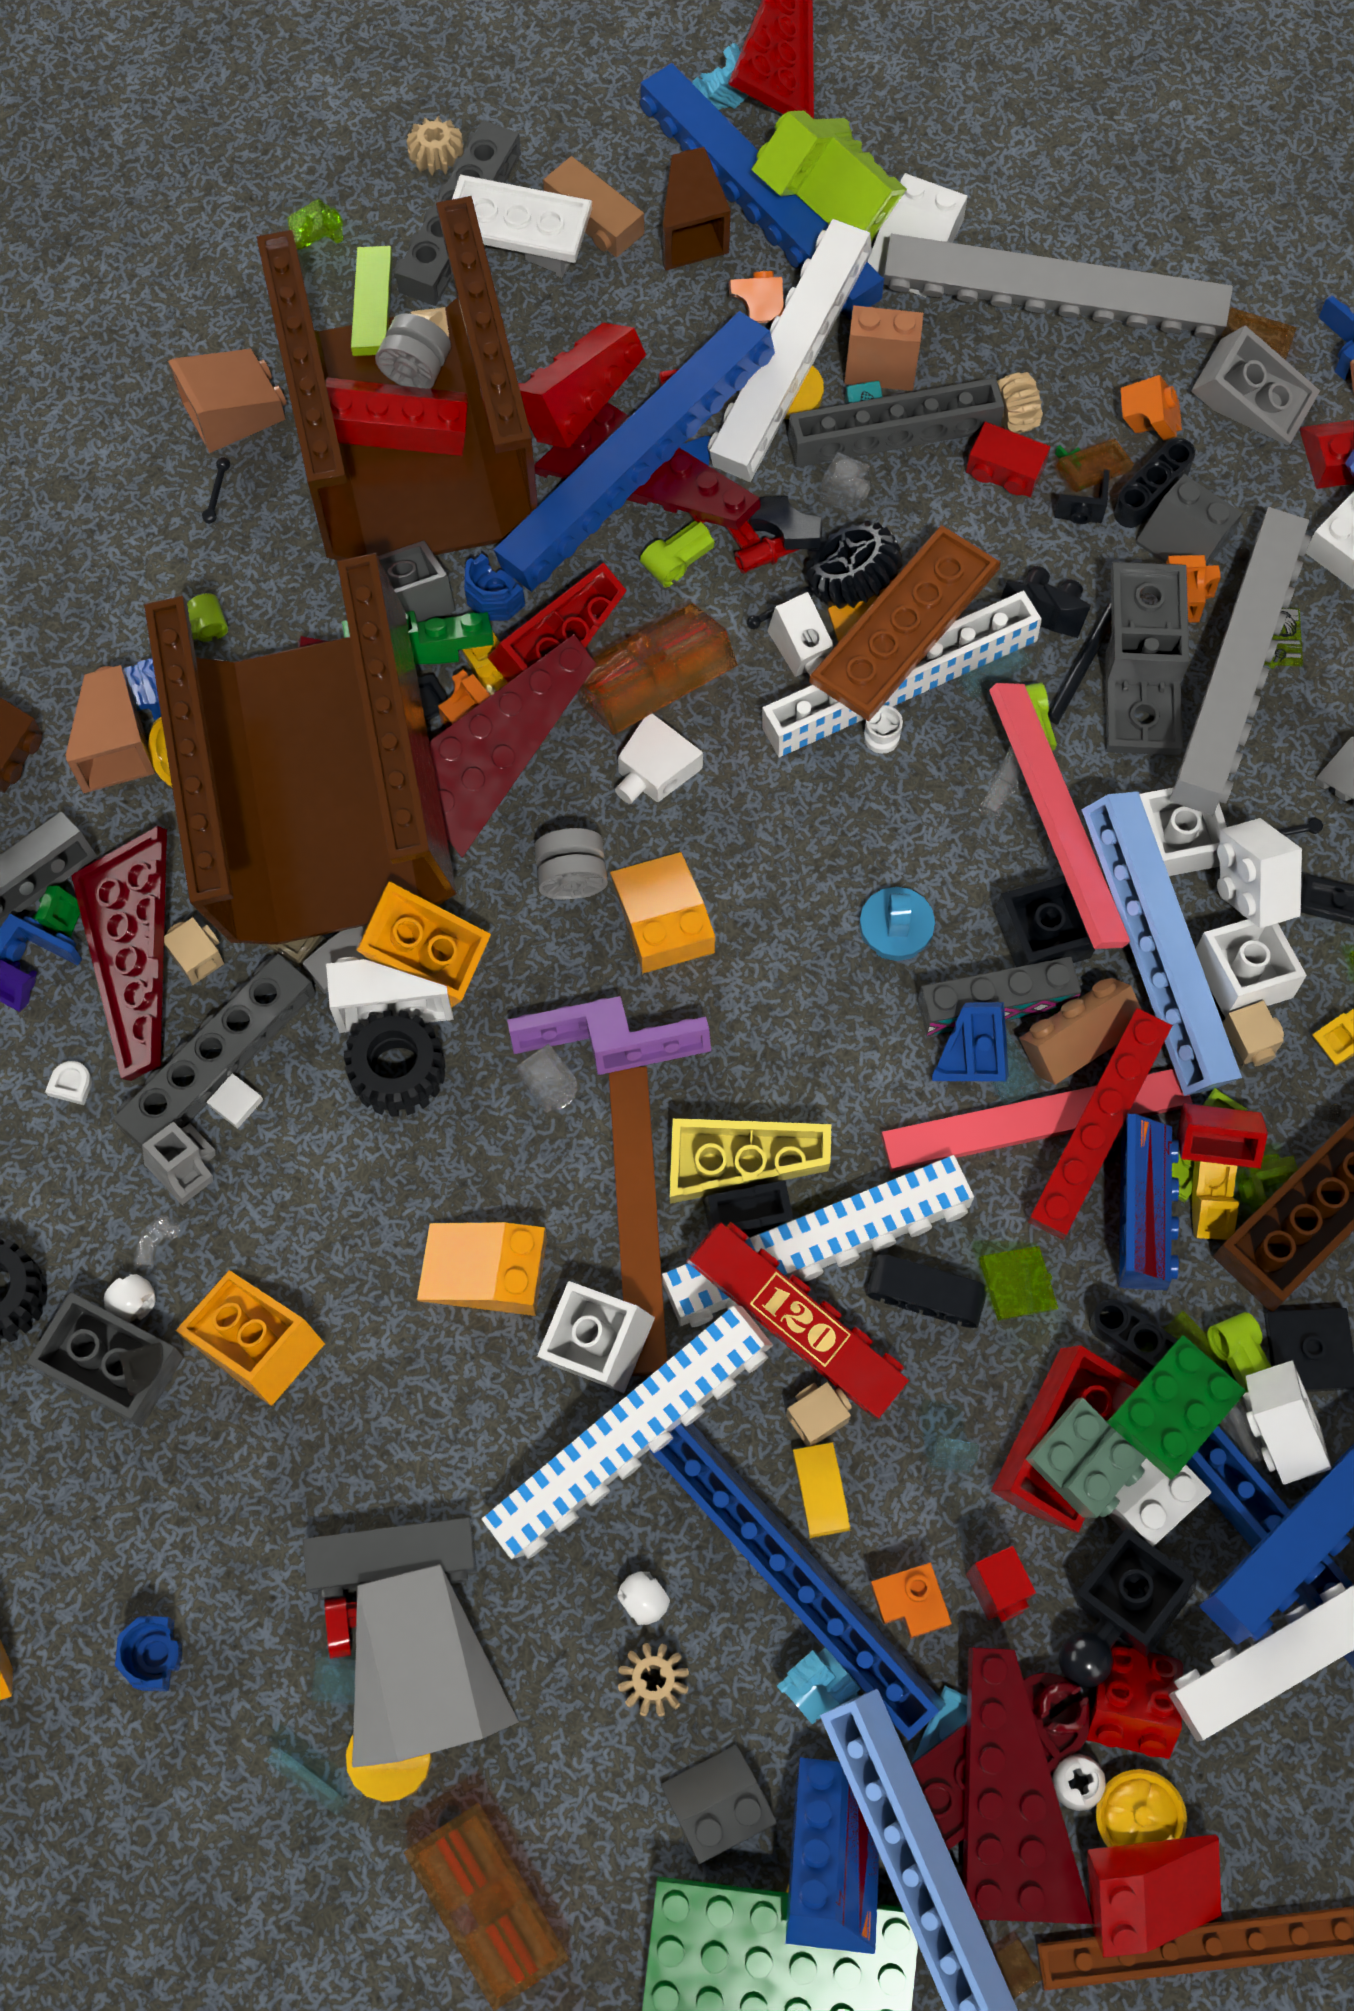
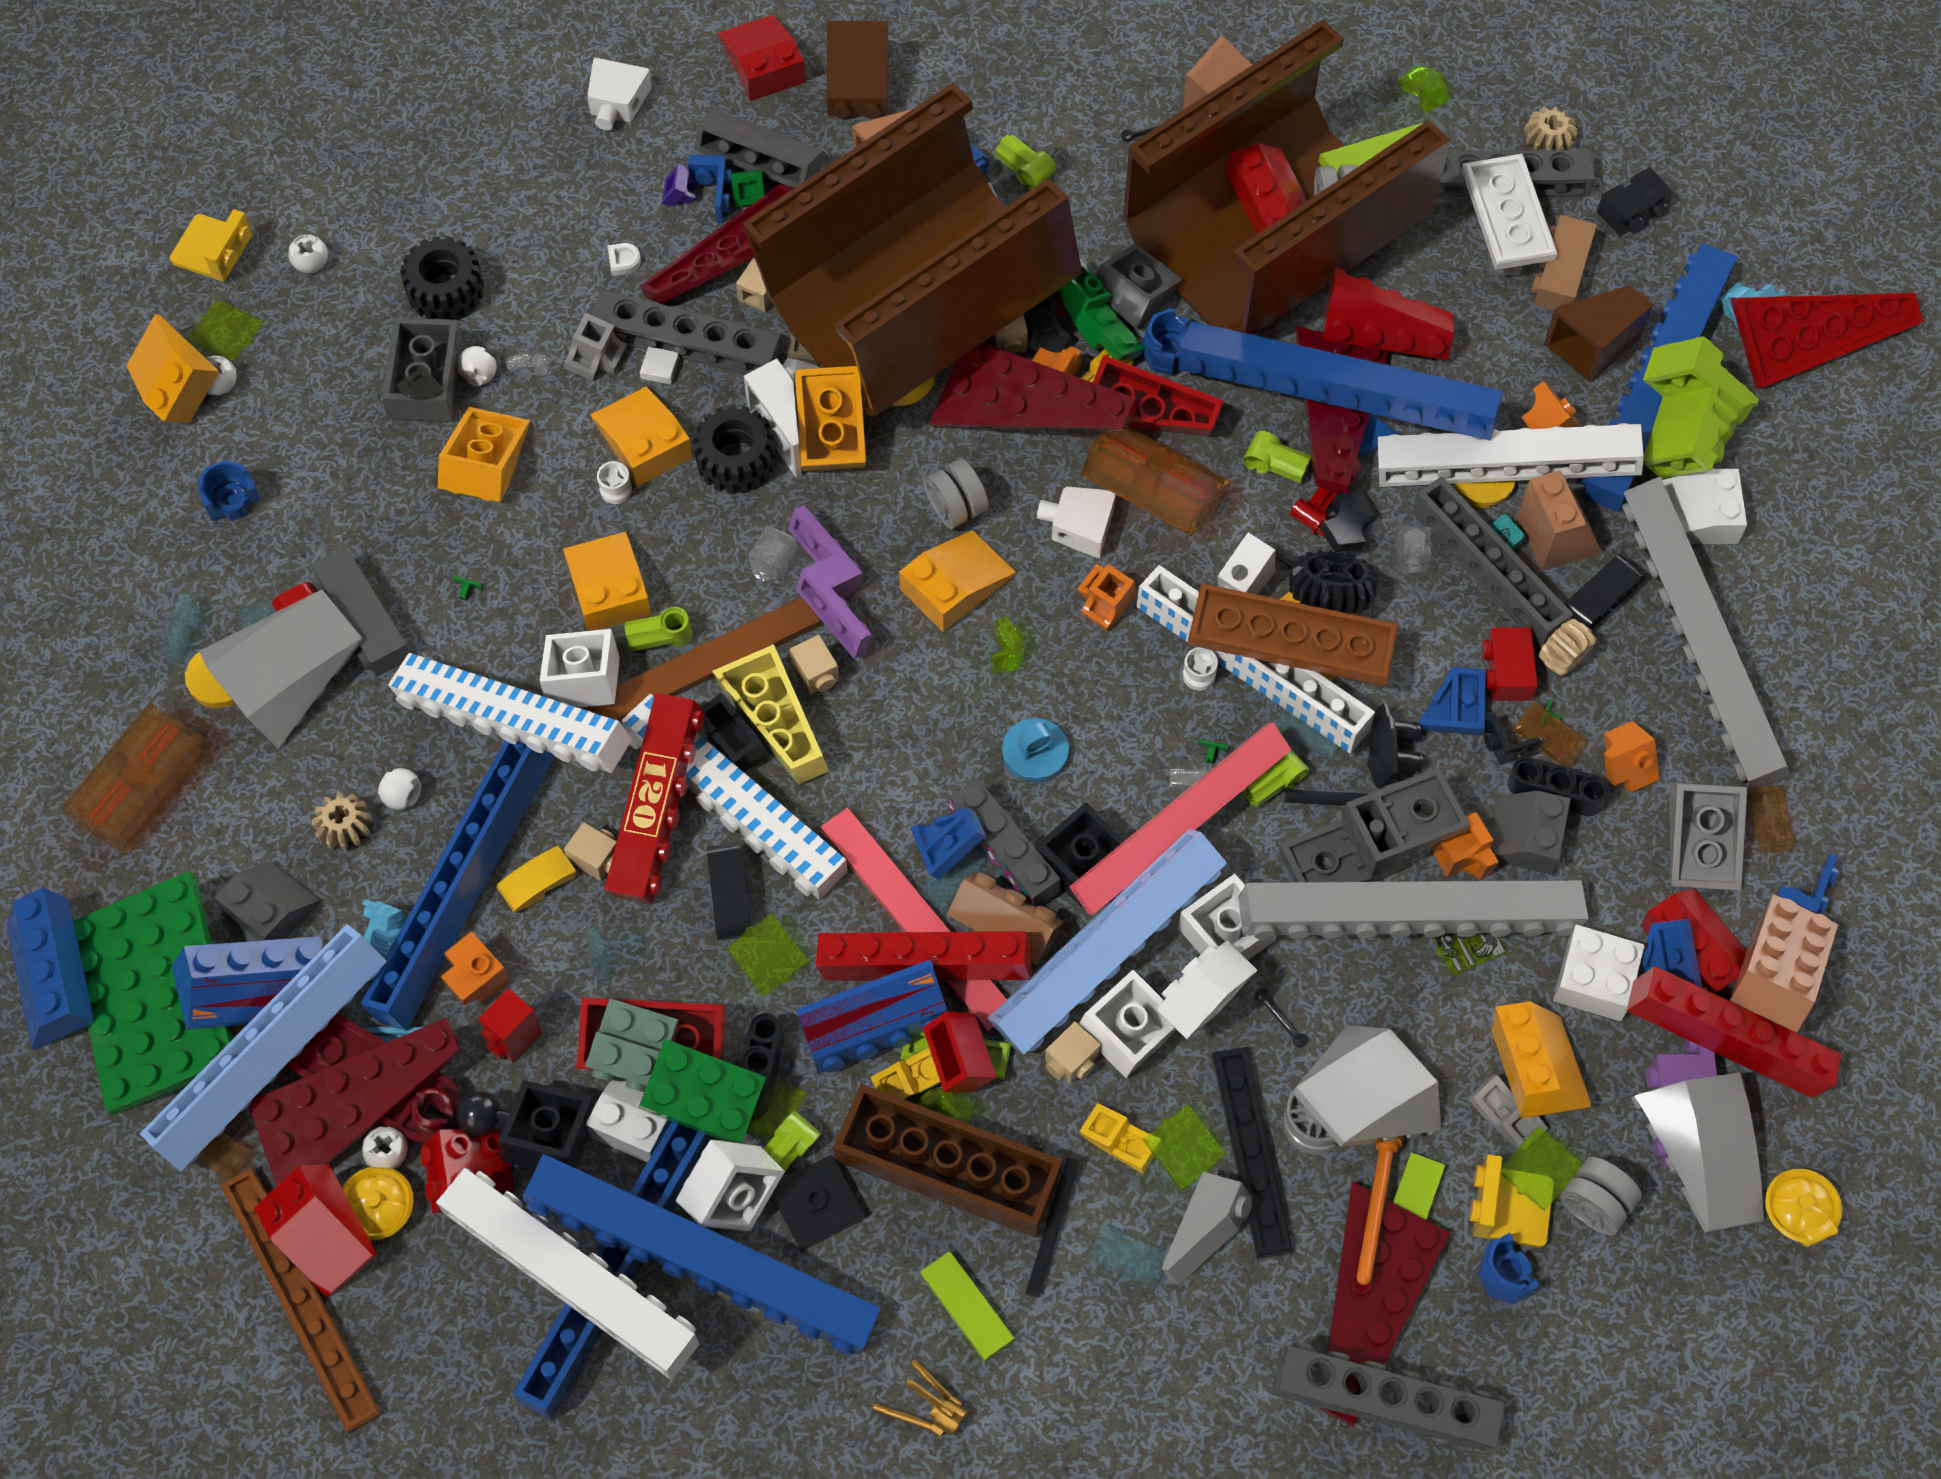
camera: 65 degrees right, 5 degrees down
none -> green piece [453,576,483,601]
none -> light orange slope [590,387,693,487]
none -> white wheel [597,461,632,504]
none -> lime piece [624,607,693,652]
none -> tan brick [789,634,839,695]
none -> clear neon green bracket [991,616,1024,674]
none -> orange brick [1077,564,1137,632]
none -> green piece [1198,739,1228,764]
none -> blue wing [1419,667,1485,735]
none -> black beam [1564,553,1646,630]
none -> black brick [1597,167,1673,237]

